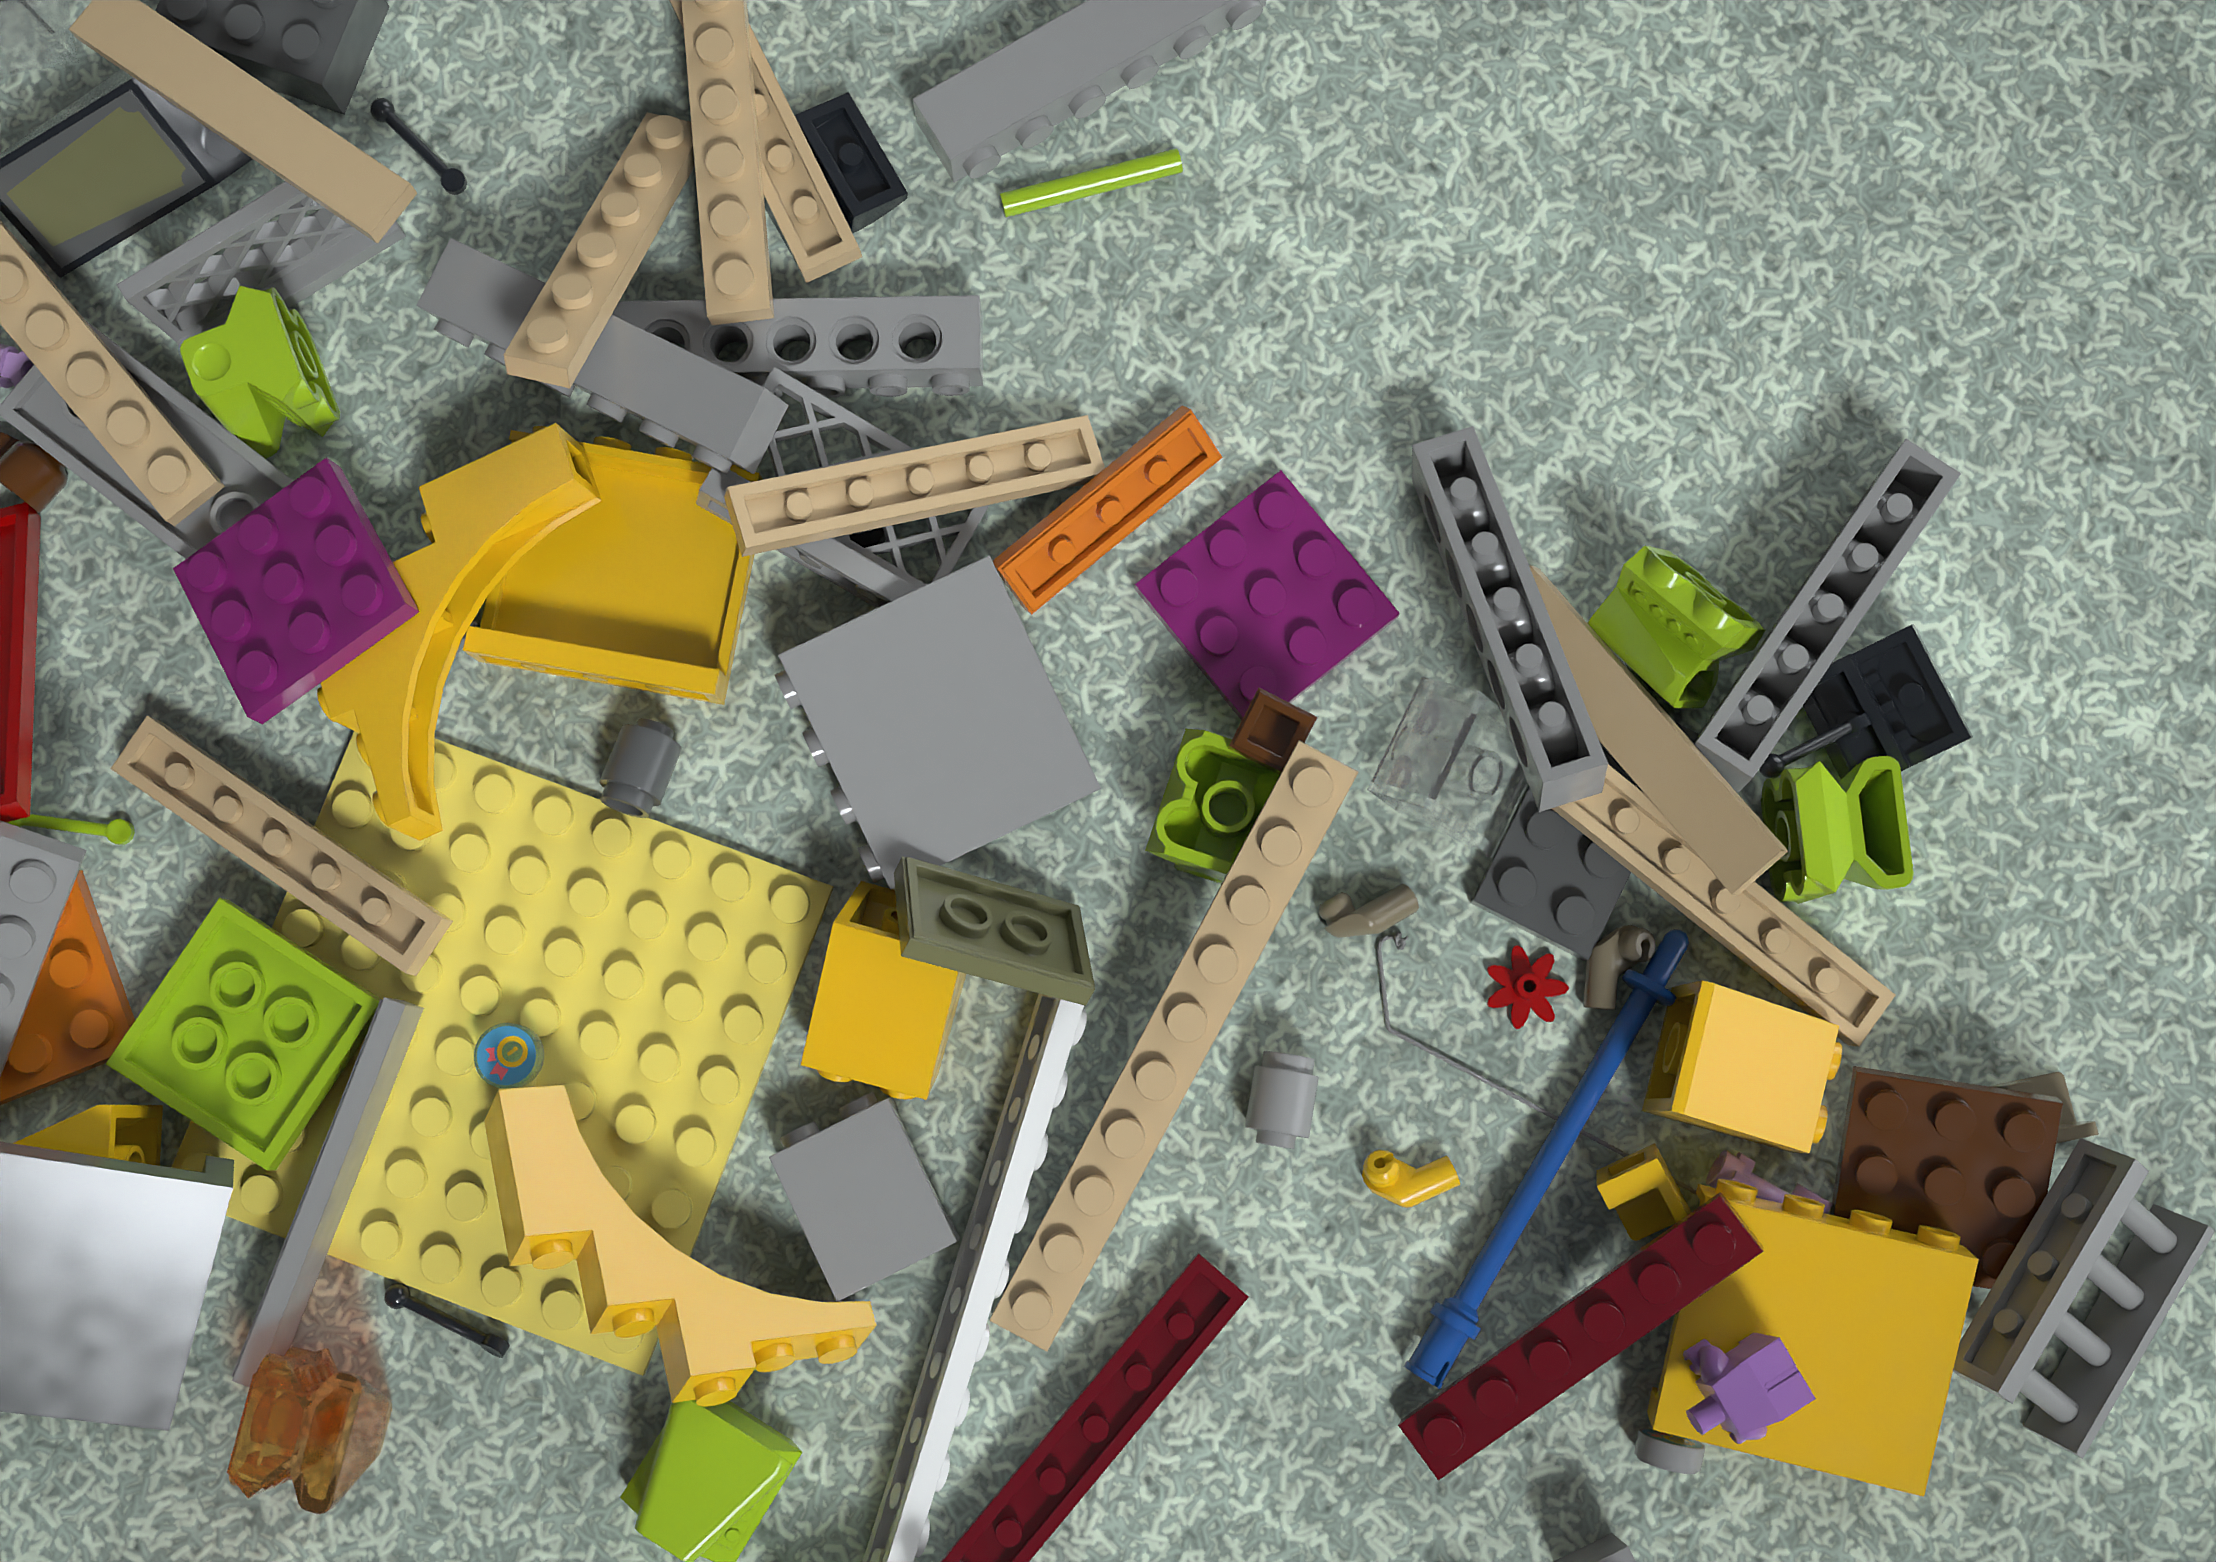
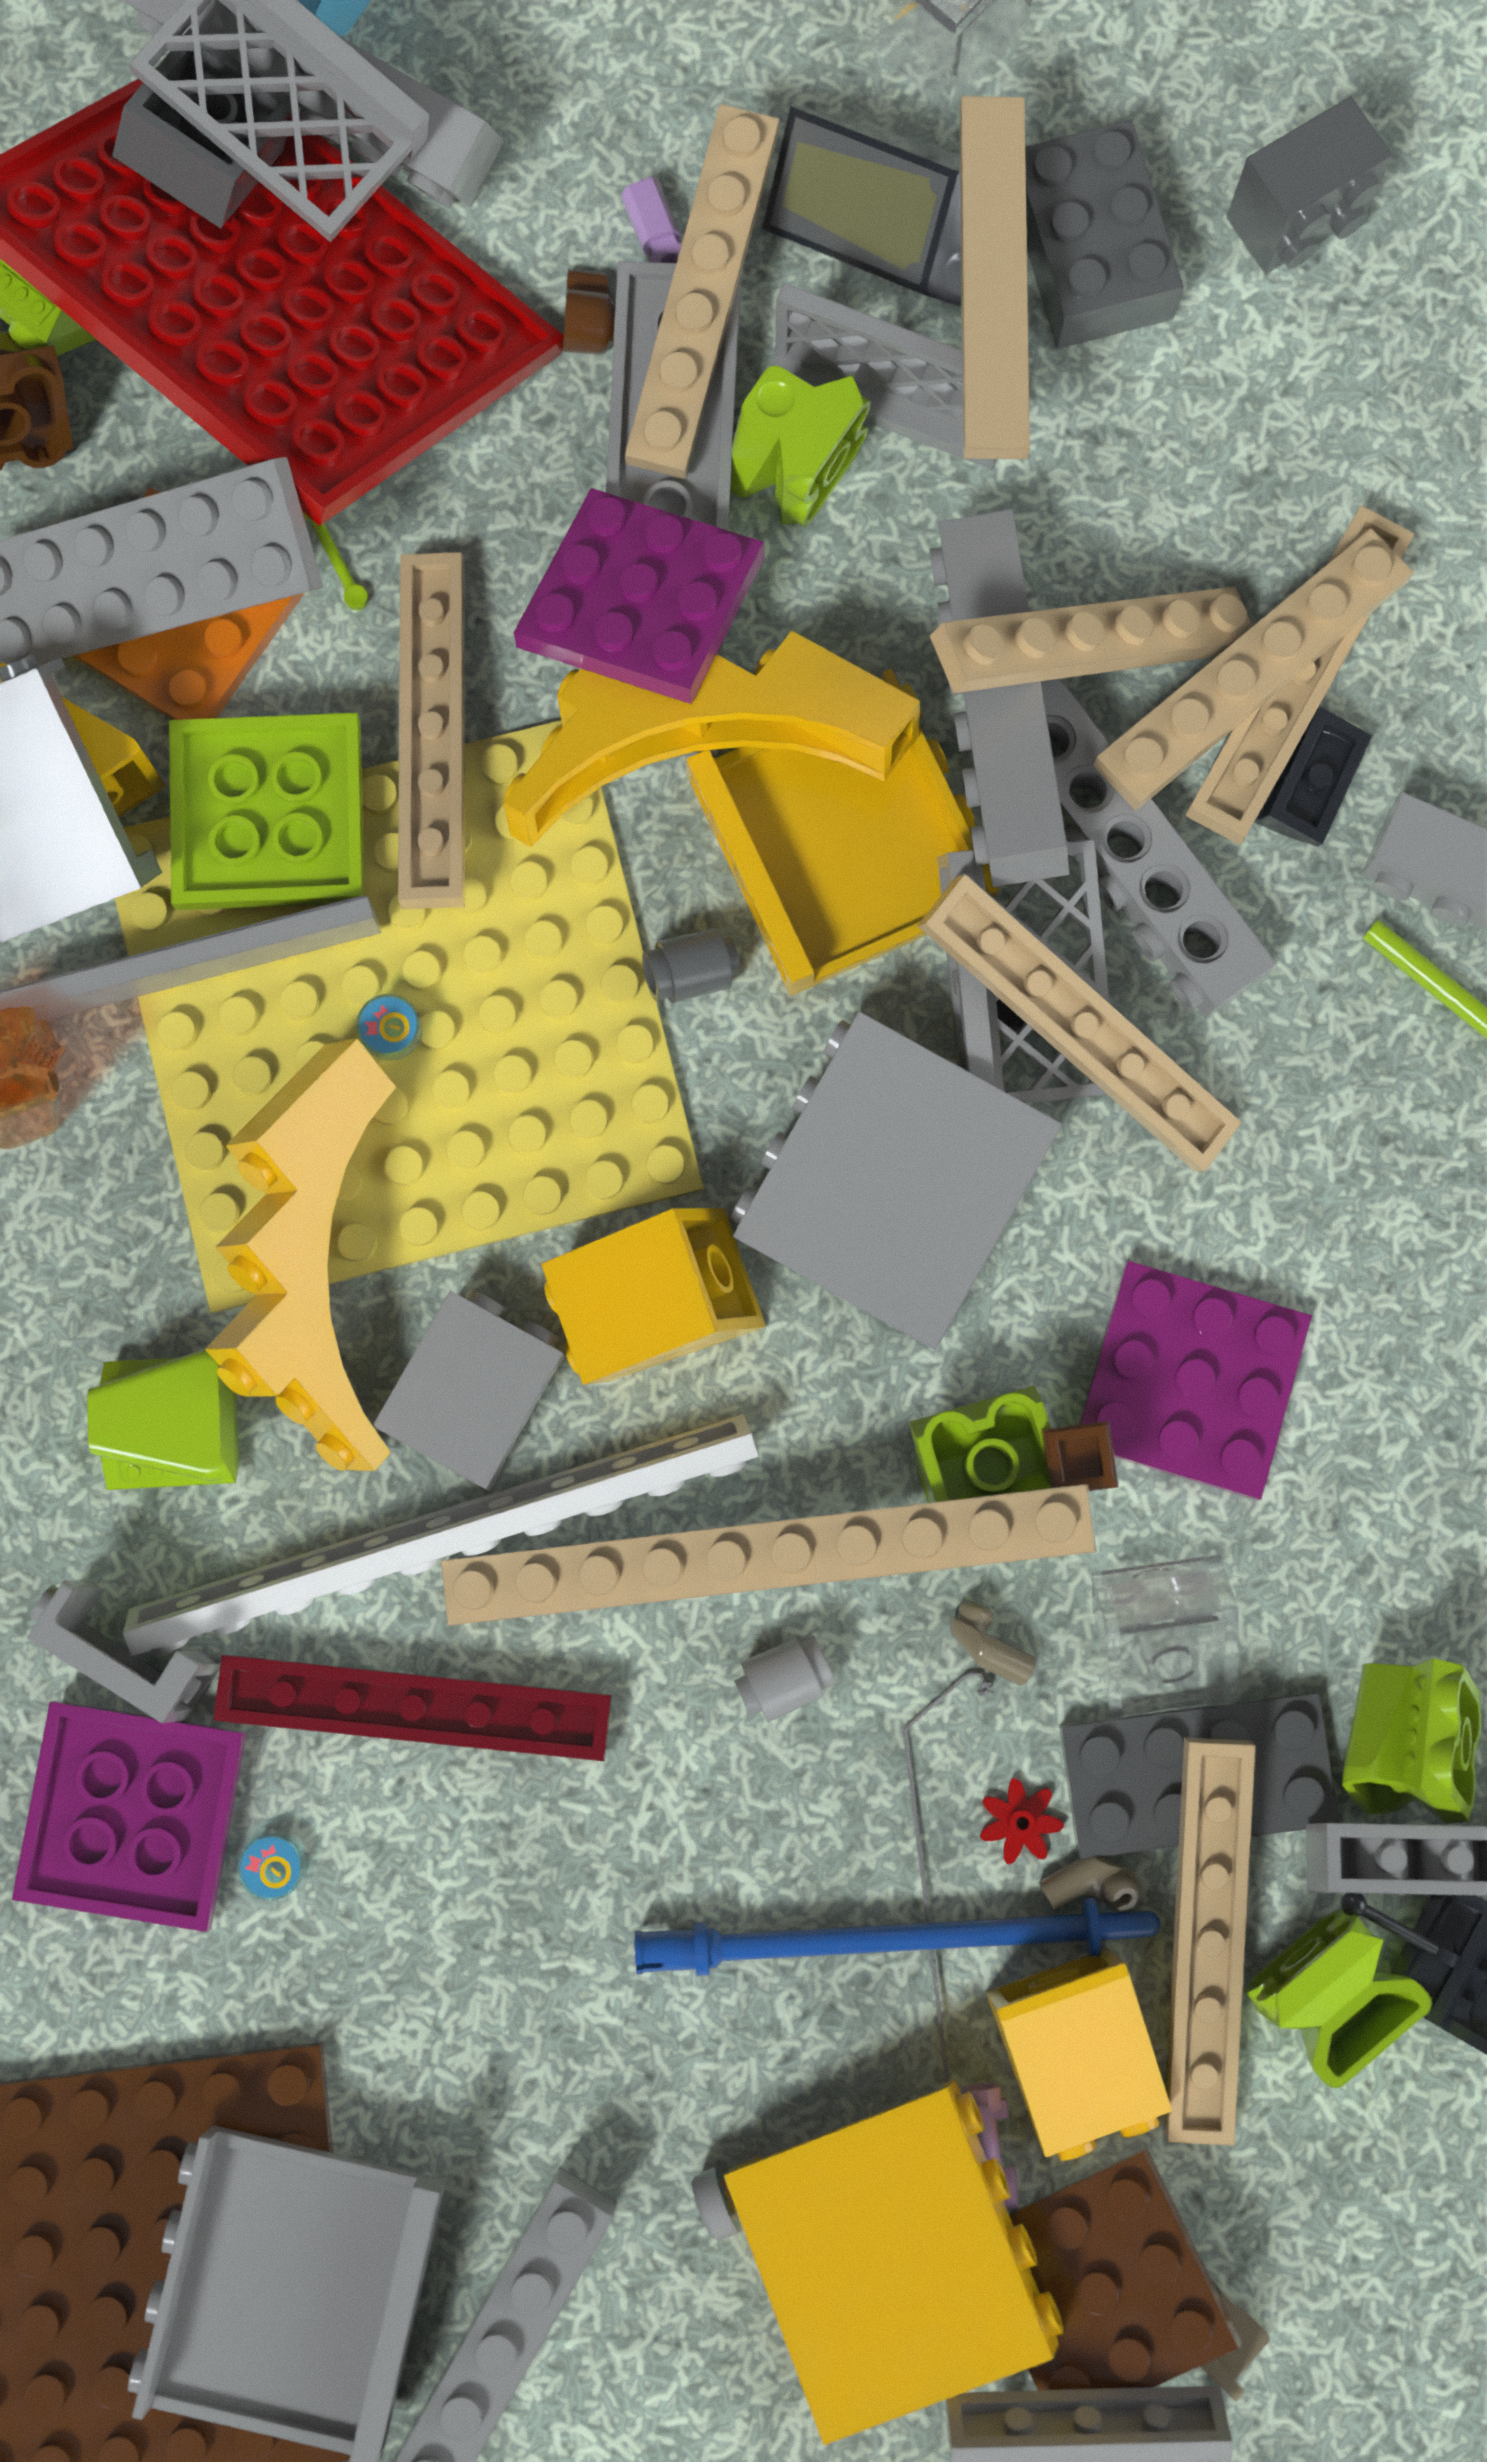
camera: 55 degrees right, 0 degrees up
black hinge [370,98,467,195] -> none
black hinge [384,1283,510,1358] -> none
olive tile [894,856,1095,1006] -> none
orange tile [993,405,1223,615] -> none
yellow arm [1362,1150,1460,1208] -> none
dark red plate [1398,1192,1764,1481] -> none
light grey brick [1412,426,1608,812] -> none
tan tile [1529,565,1788,895] -> none
yellow panel [1596,1143,1691,1241] -> none
medium lavender piece [1683,1333,1816,1444] -> none

